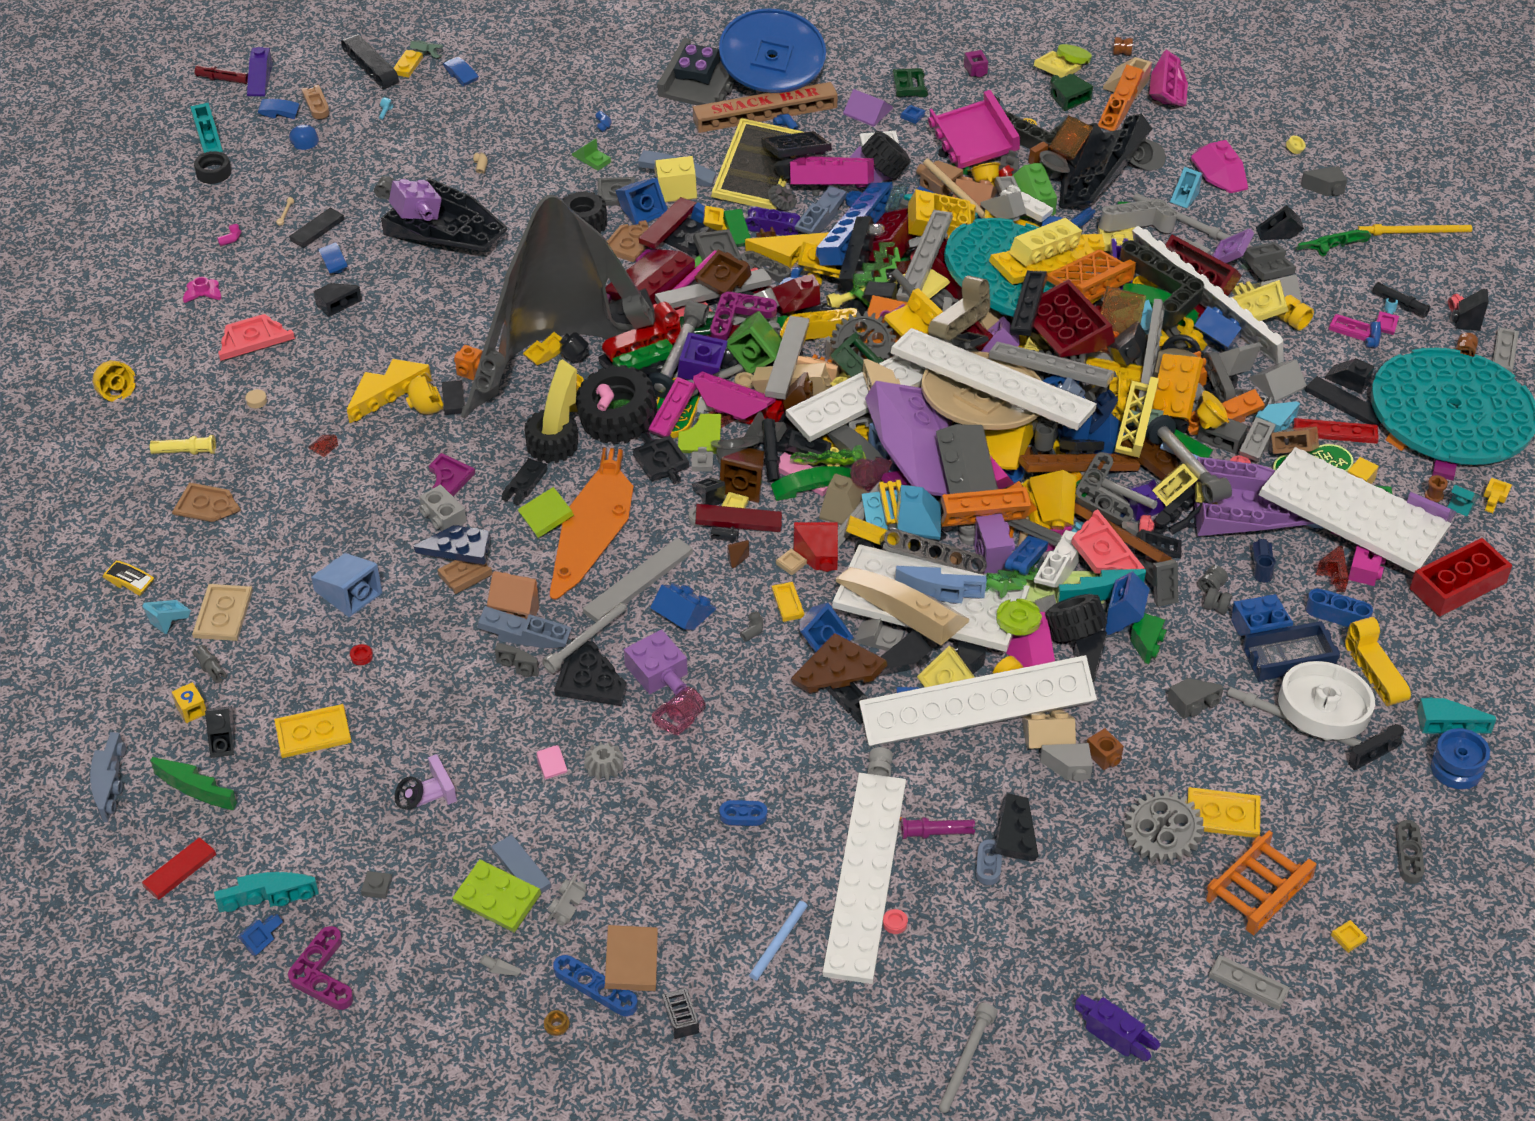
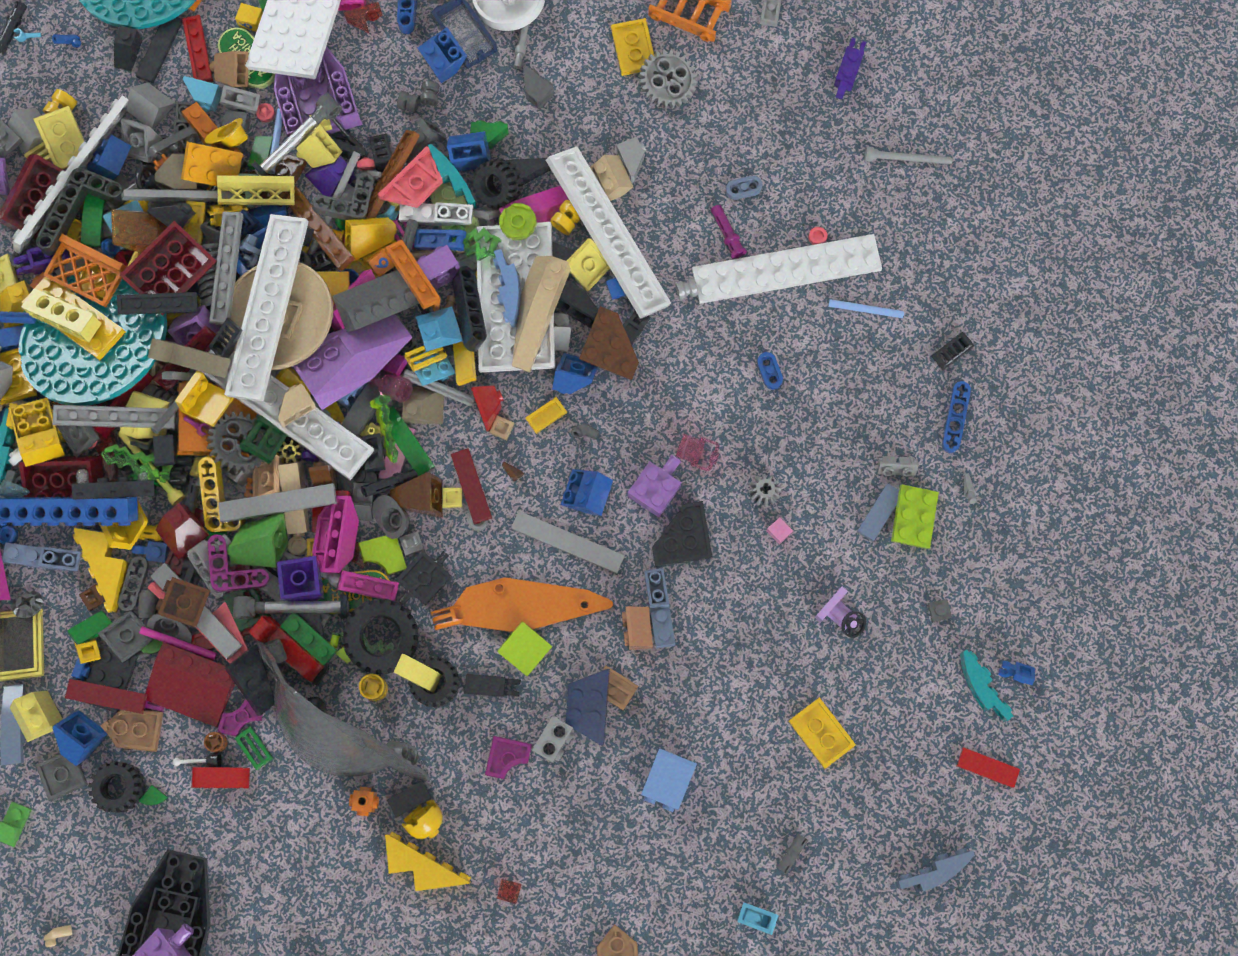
camera: 110 degrees left, 30 degrees up
green slope [150,757,237,810] -> none
yellow brick [172,682,206,723] -> none
tan tile [192,584,253,641] -> none
black slope [205,706,234,758] -> none
magenta beam [288,926,353,1010] -> none
red tile [350,644,373,666] -> none
dark grey slope [495,643,539,677] -> none
light grey piece [542,603,627,673] -> none
pearl gold plate [544,1010,570,1036] -> none
bright pink arm [596,384,614,411] -> none
medium nougat tile [604,925,658,991] -> none
black slope [692,477,725,505] -> none
black pin [711,525,739,543] -> none
dark purple piece [745,206,801,236] -> none
black wing [992,793,1039,861] -> none
dark orange brick [1087,728,1124,770] -> none
yellow plate [1177,317,1207,351] -> none
dark blue piece [1252,539,1276,583] -> none
dark pink tile [1329,314,1371,341] -> none
dark pink tile [1377,311,1399,335] -> none

